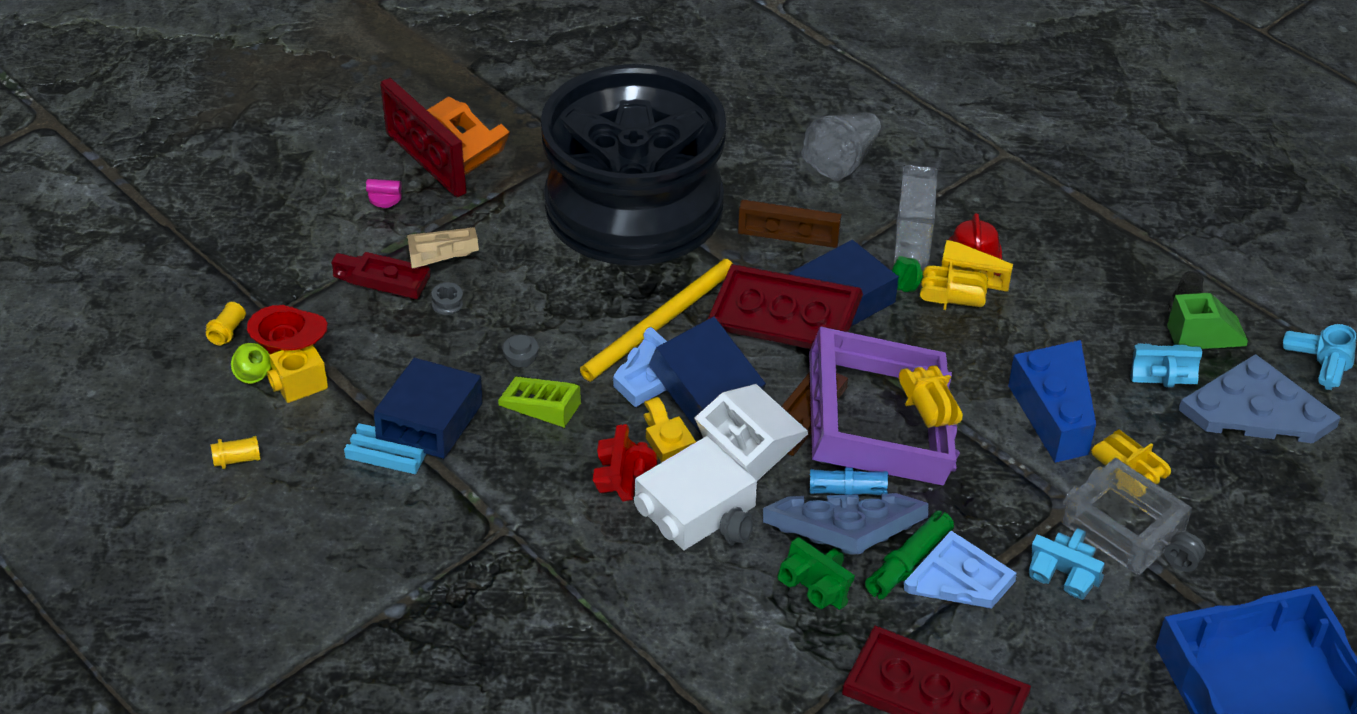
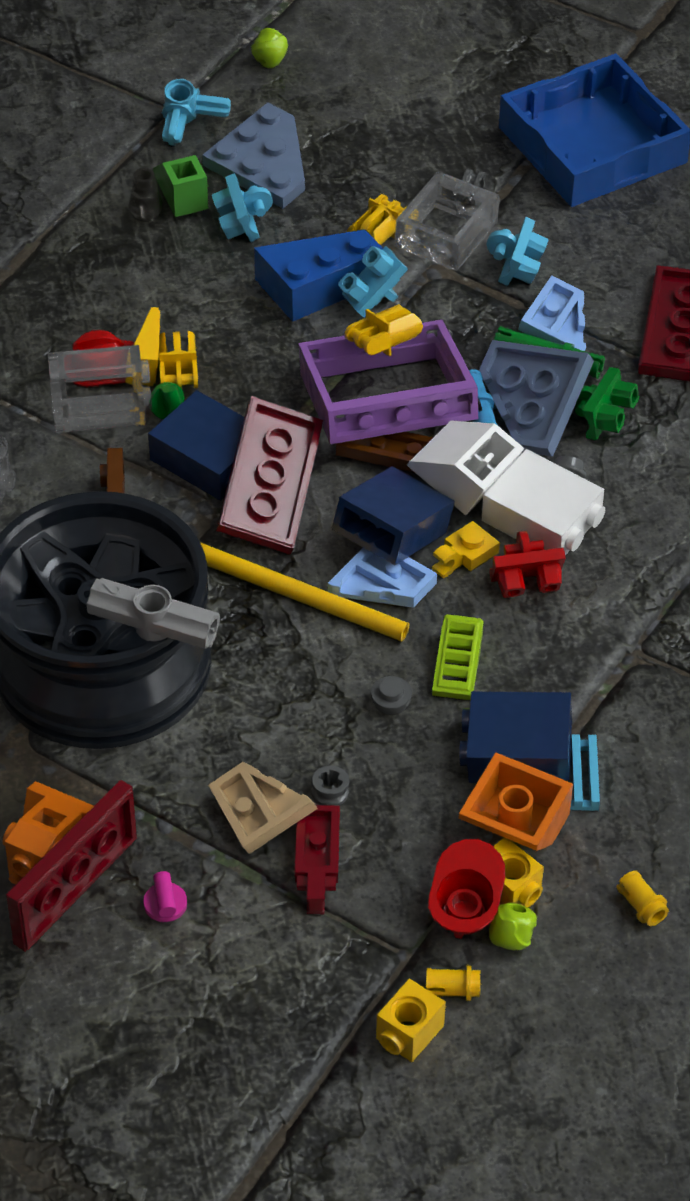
camera: 105 degrees left, 5 degrees up
none -> light grey piece [87,578,220,649]
none -> medium azure hips [338,246,408,317]
none -> yellow brick [376,978,446,1062]
none -> orange slope [458,752,573,851]

